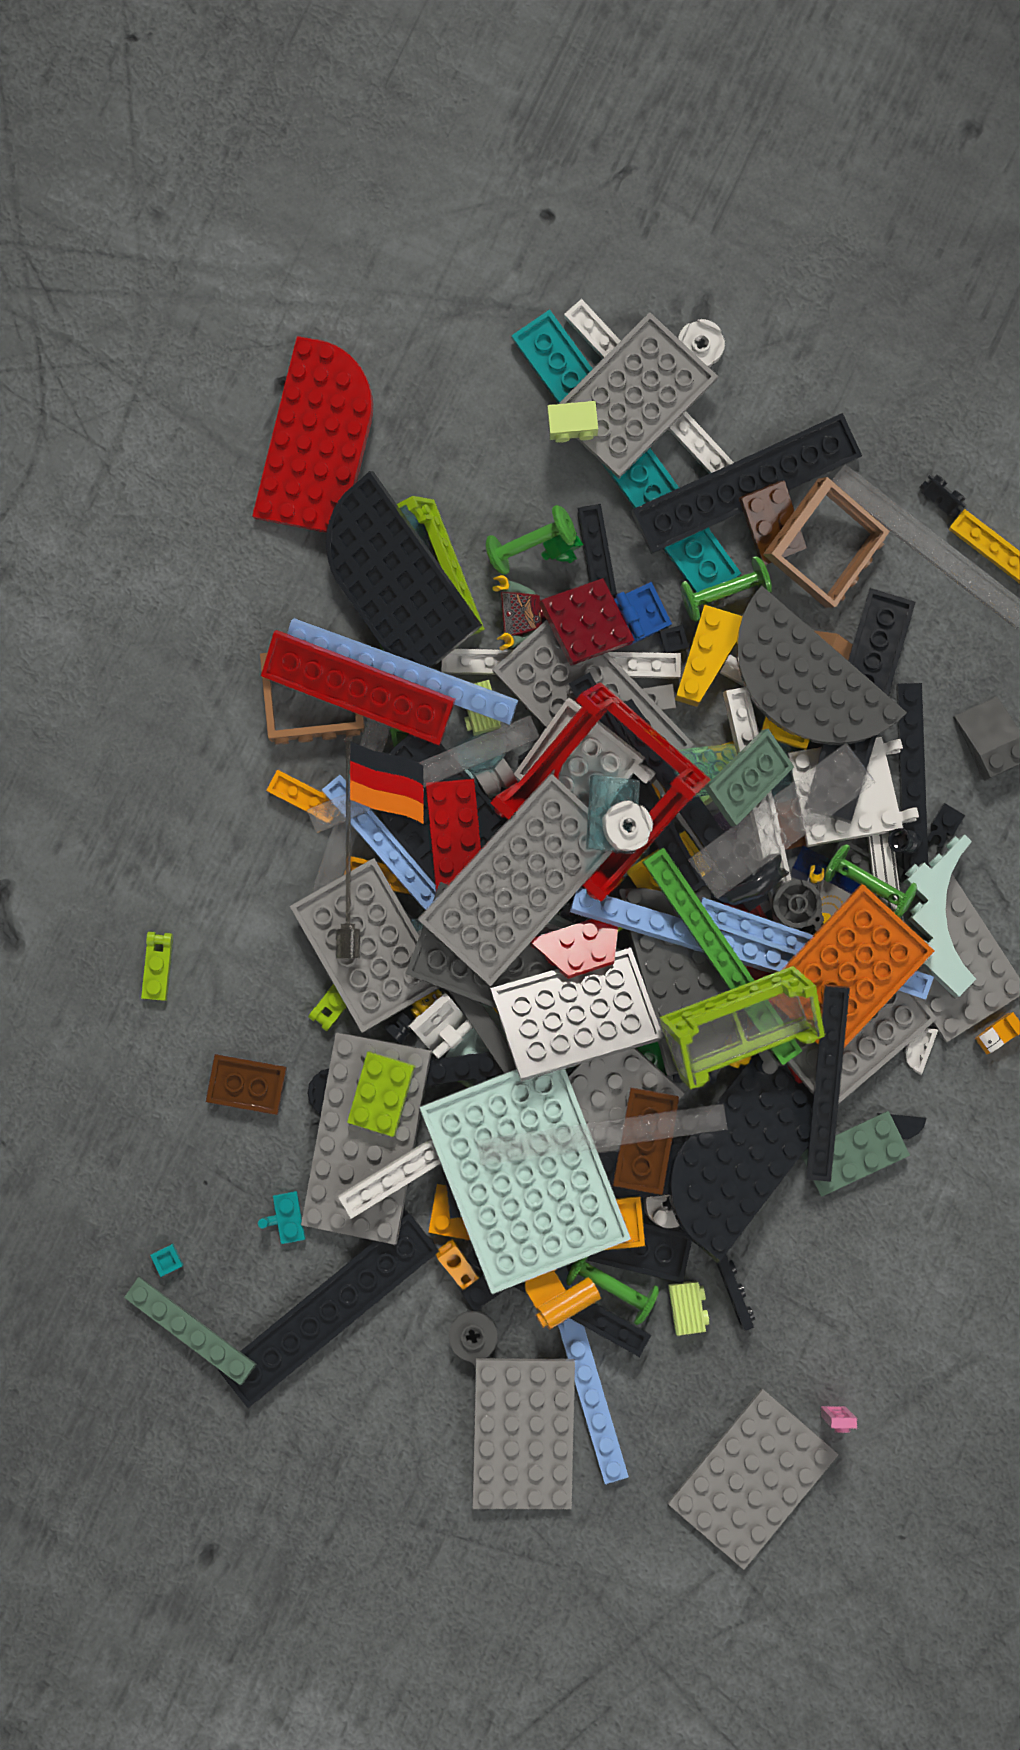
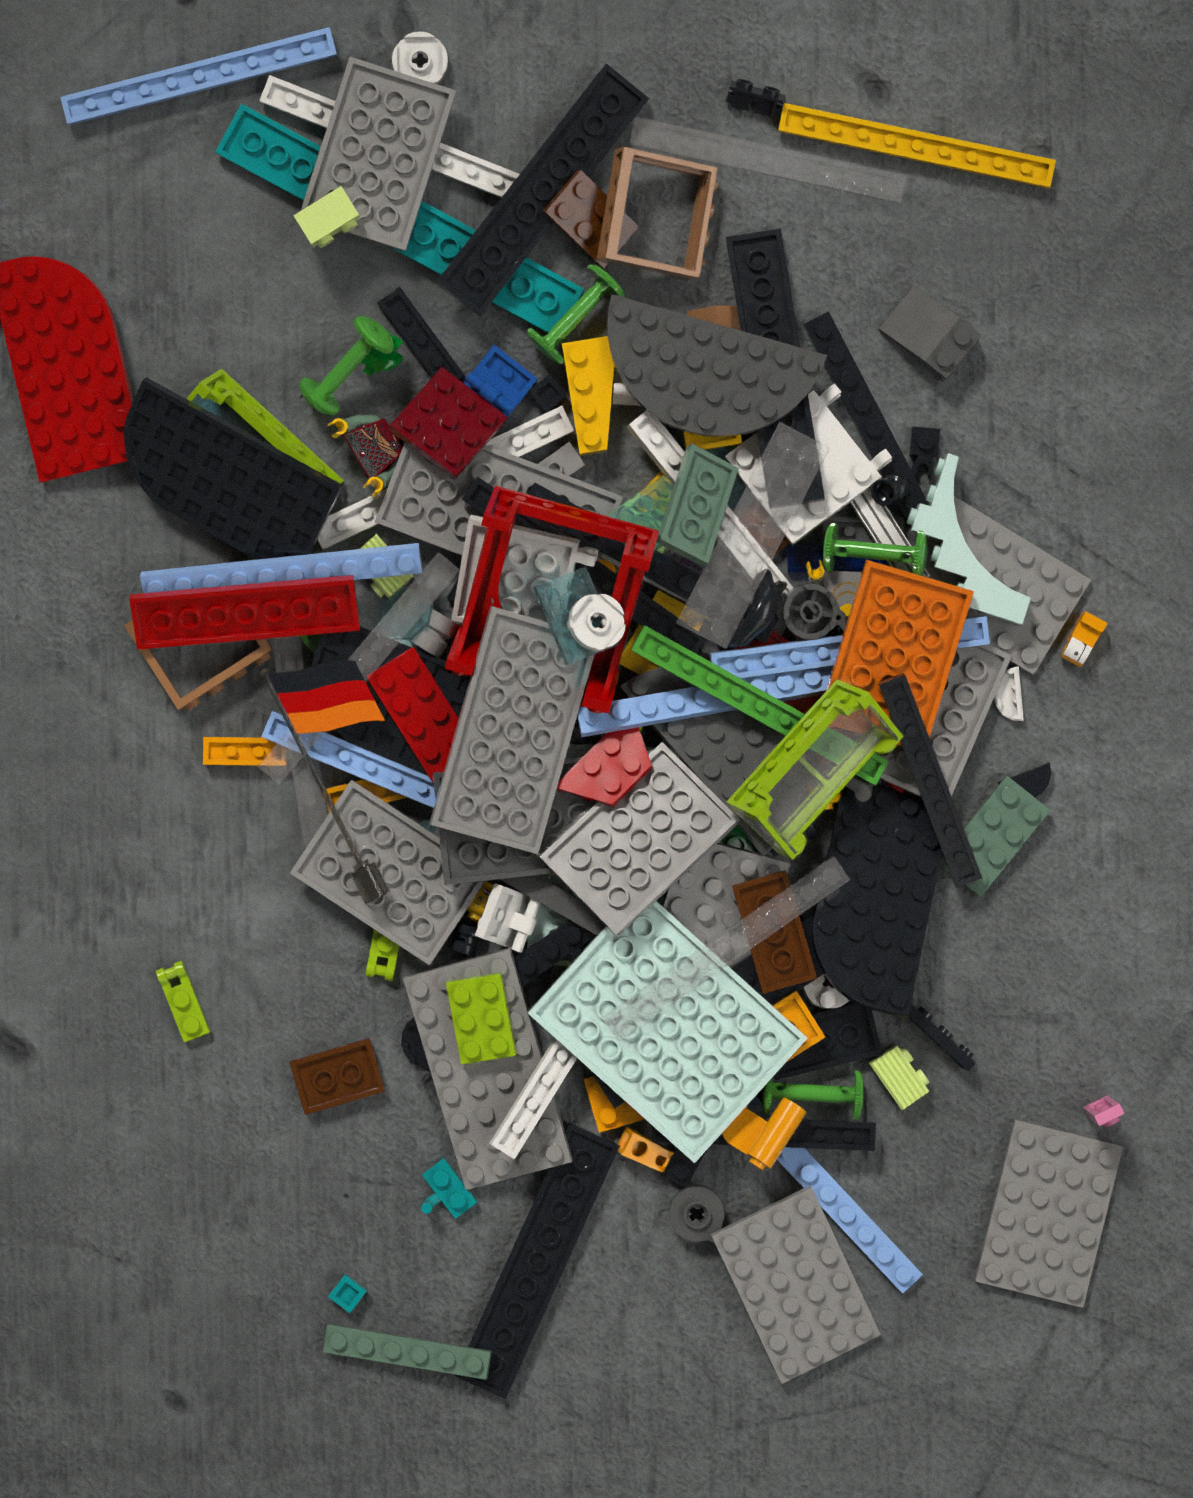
camera: 30 degrees left, 5 degrees up
none -> light blue plate [60,27,337,126]

